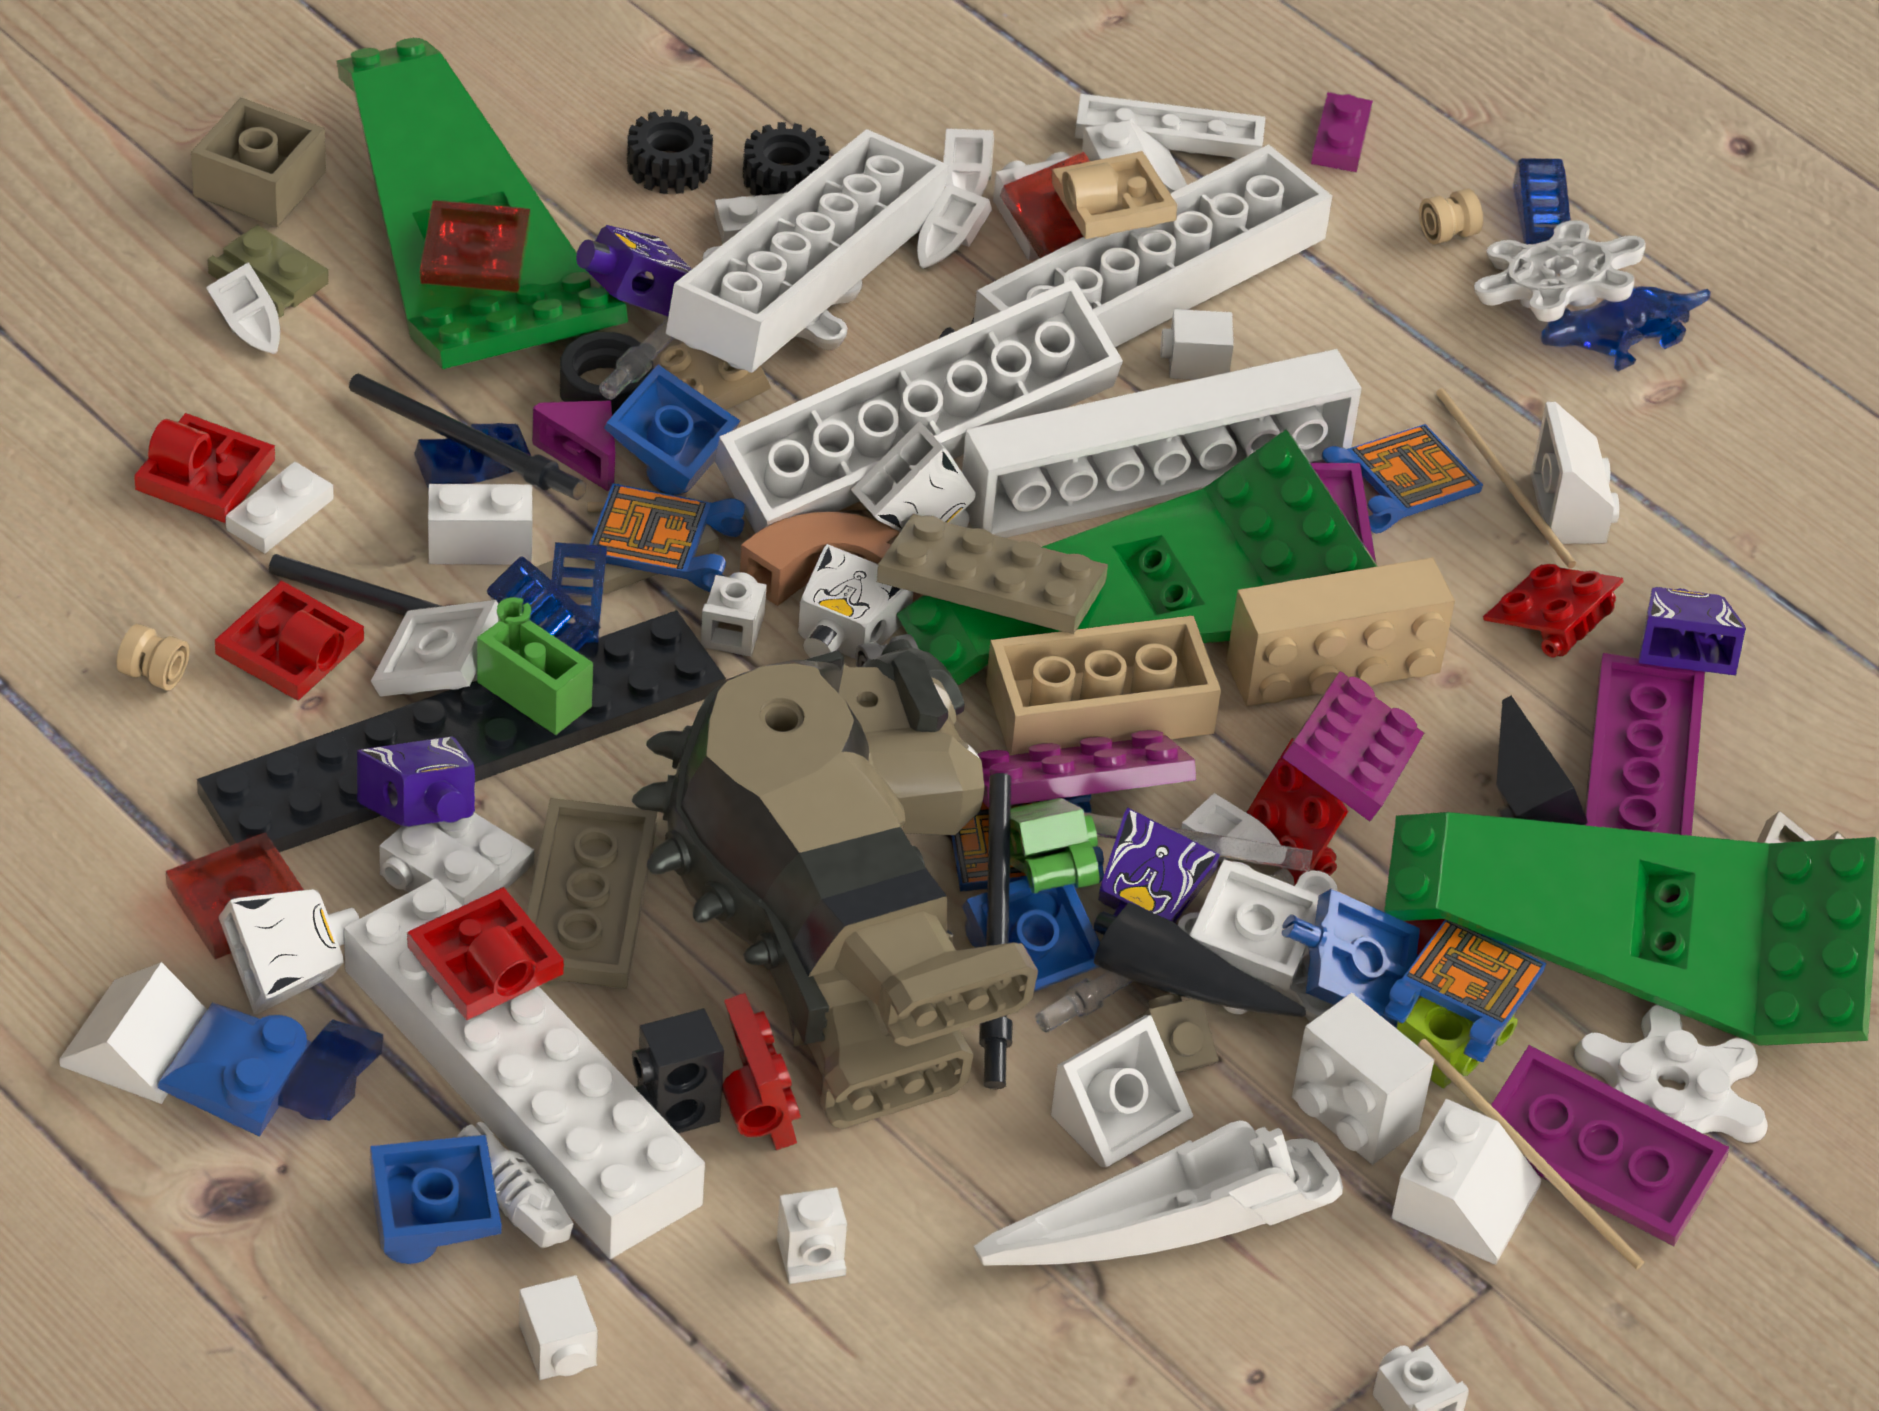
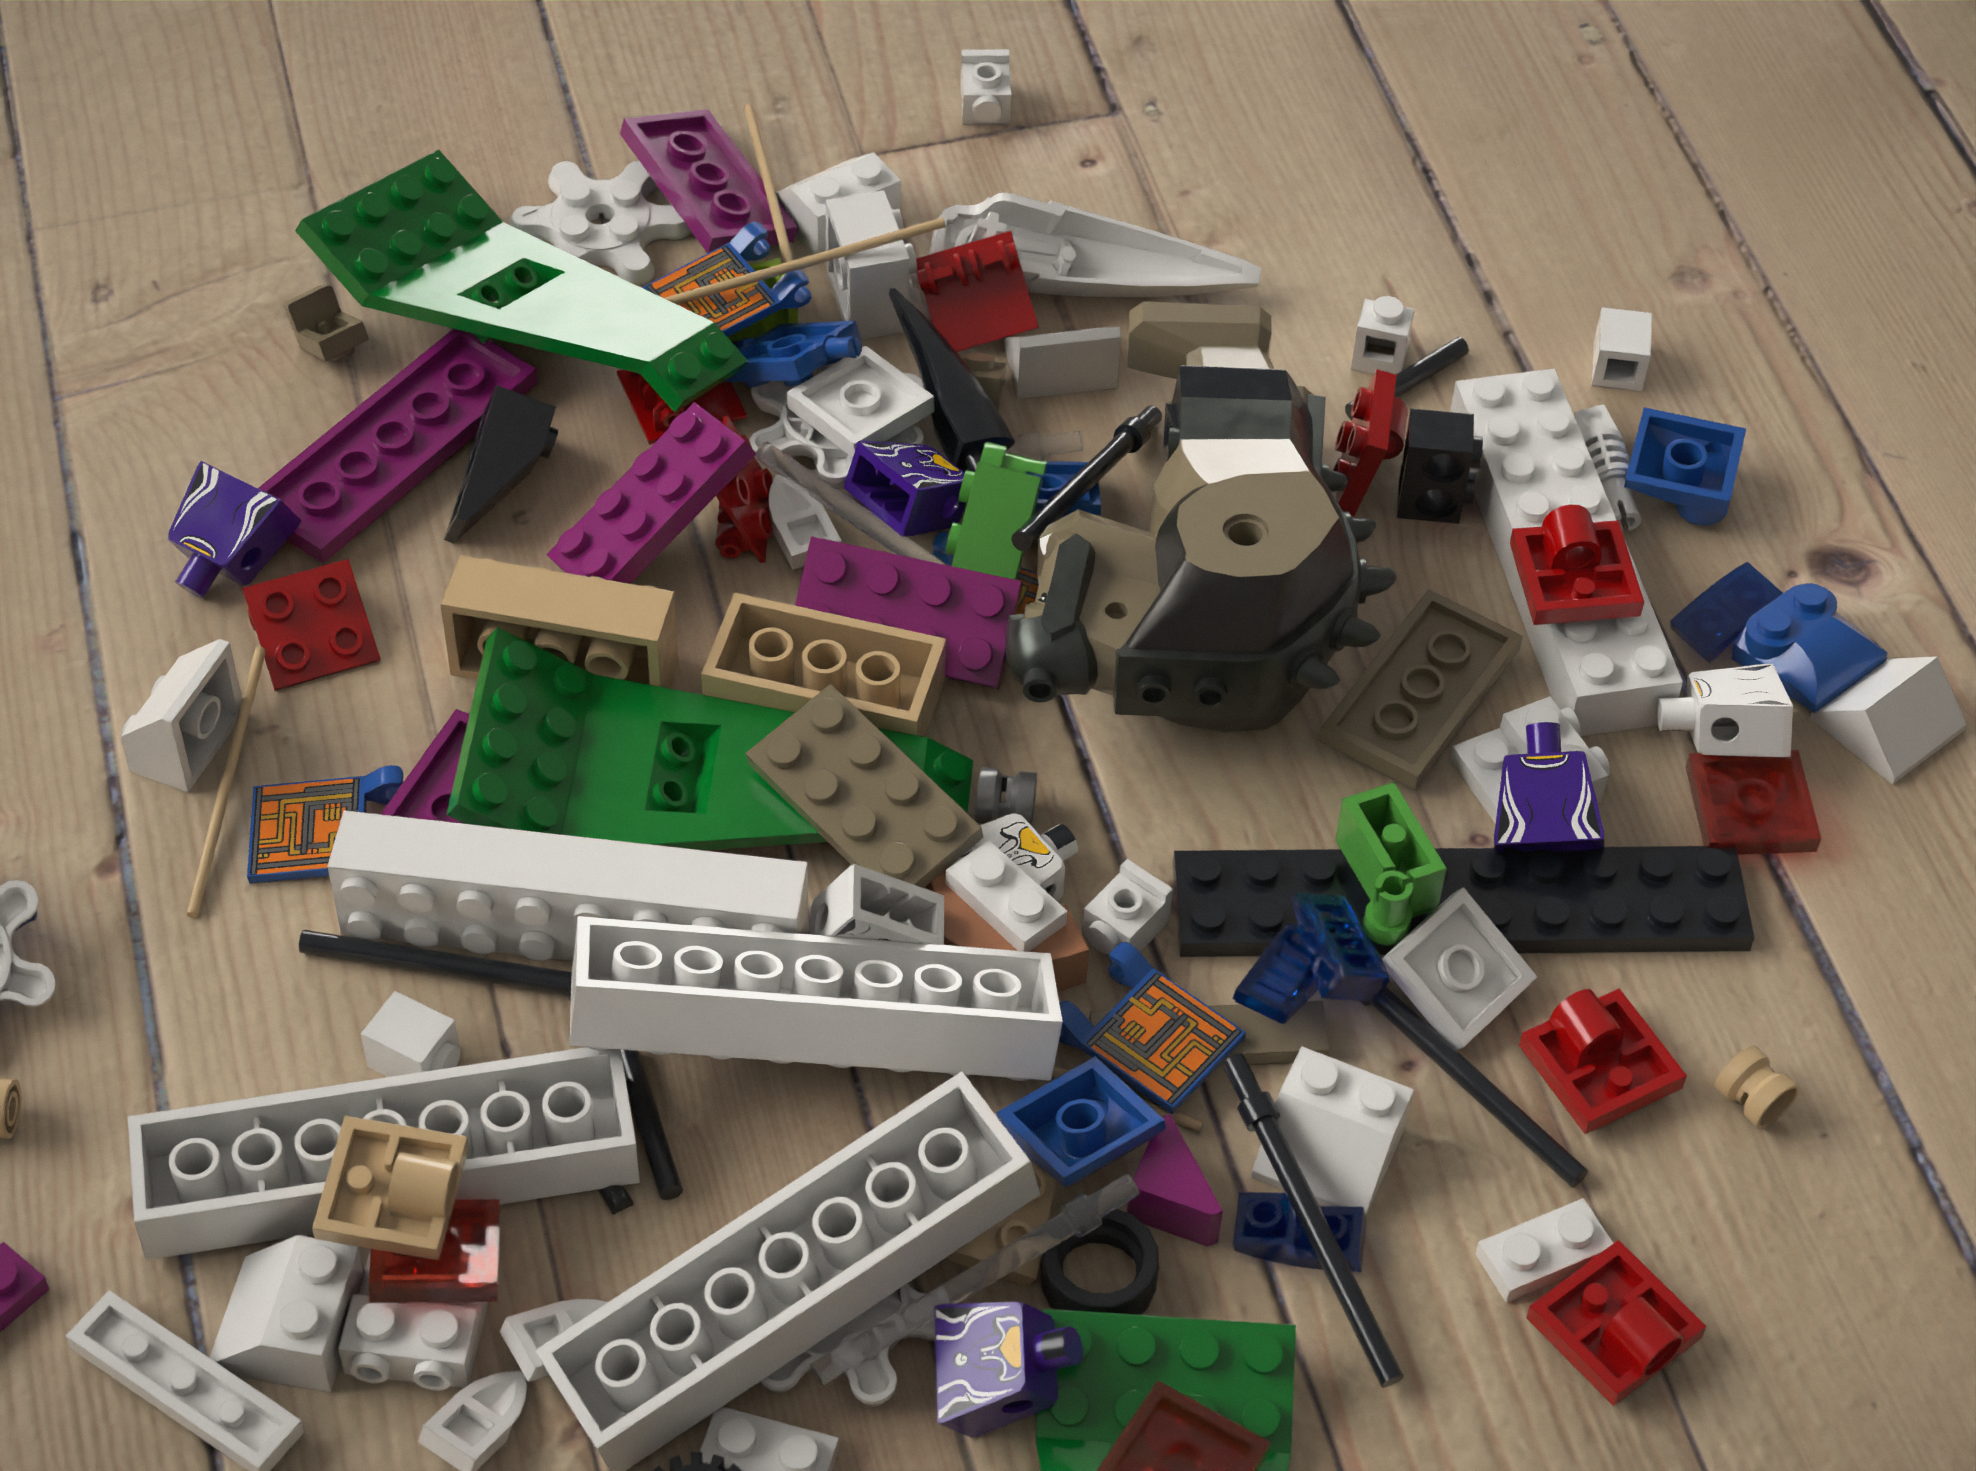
camera: 150 degrees left, 5 degrees up
none -> tan axle [664,217,946,305]
none -> red hinge [916,231,1039,352]
none -> white plate [945,840,1067,952]
none -> black bar [1345,337,1469,421]

